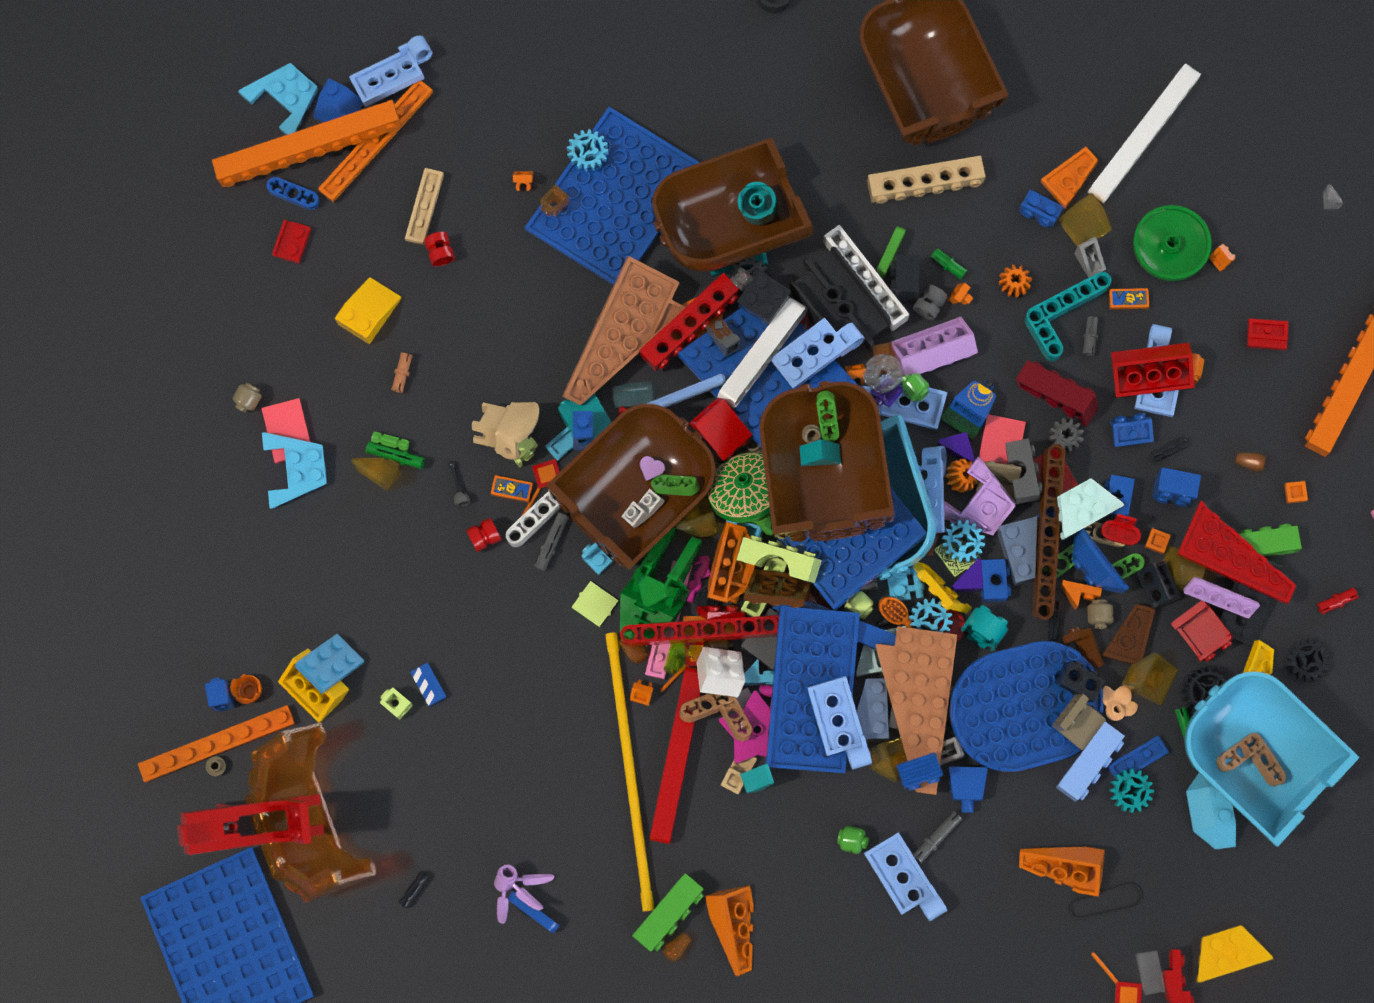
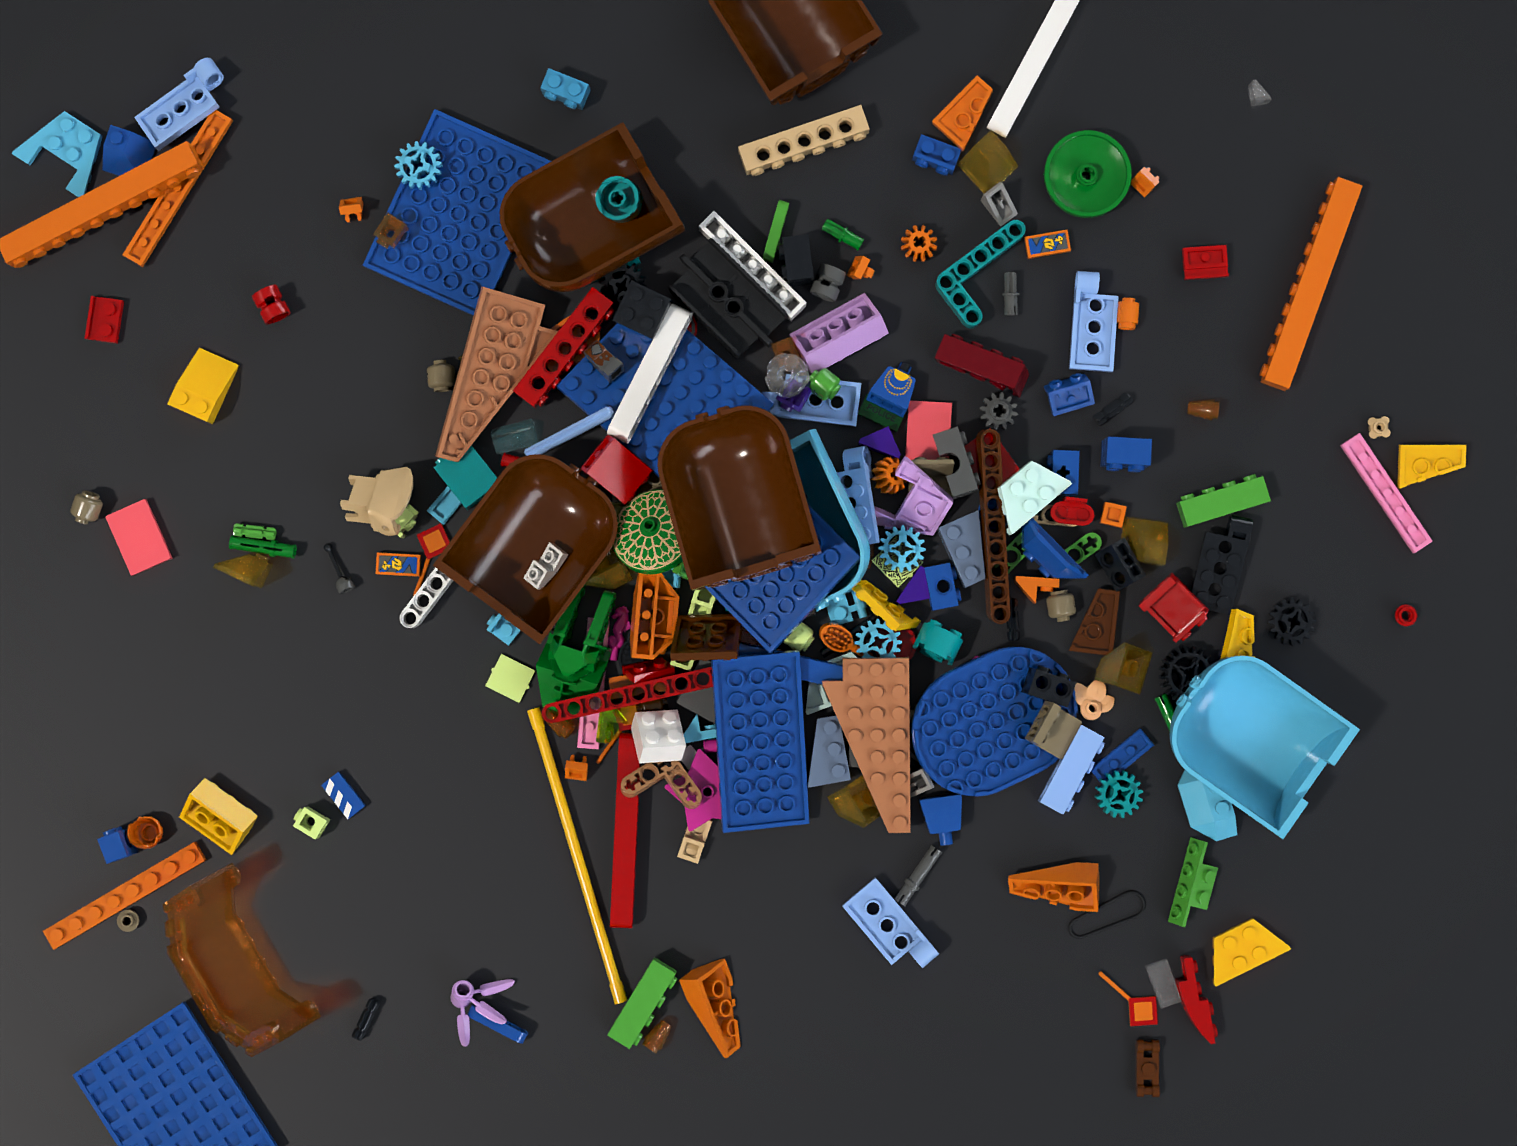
camera: 10 degrees left, 10 degrees up
red piece [177,794,324,855] -> none
medium azure wing [262,432,327,509] -> none
blue beam [267,177,320,210] -> none
dark azure plate [295,634,364,694] -> none
nougat pin [391,352,413,393] -> none
tan plate [405,168,444,245] -> none
red wheel [466,518,502,552] -> none
dark grey pin [534,513,569,571] -> none
blue torso [573,411,593,451] -> none
lavender tile [639,456,665,481] -> none
bright green beam [651,475,701,496] -> none
clear wheel [730,267,753,291] -> none
yellowish green arch [737,535,822,583] -> none
teal slope [740,764,774,793] -> none
light blue hinge [770,318,865,389] -> none
teal slope [799,439,841,466] -> none
dark tan plate [802,424,821,443] -> none
light blue hinge [807,676,872,770] -> none
bright green beam [817,391,839,442] -> none
bright green head [837,825,869,854] -> none
orange tile [844,364,867,385] -> none
blue brick [896,752,943,791] -> none
reddish brown bracket [1062,627,1104,669] -> none
red slope [1111,343,1195,397] -> none
red wing [1177,501,1296,604] -> none
lavender bracket [1183,577,1260,618] -> none
medium nougat beam [1216,733,1286,787] -> none
orange plate [1284,481,1308,504] -> none
red pin [1317,587,1359,615] -> none
none -> dark tan head [427,360,456,392]
none -> dark azure brick [540,68,591,110]
none -> bright green bracket [1168,837,1218,927]

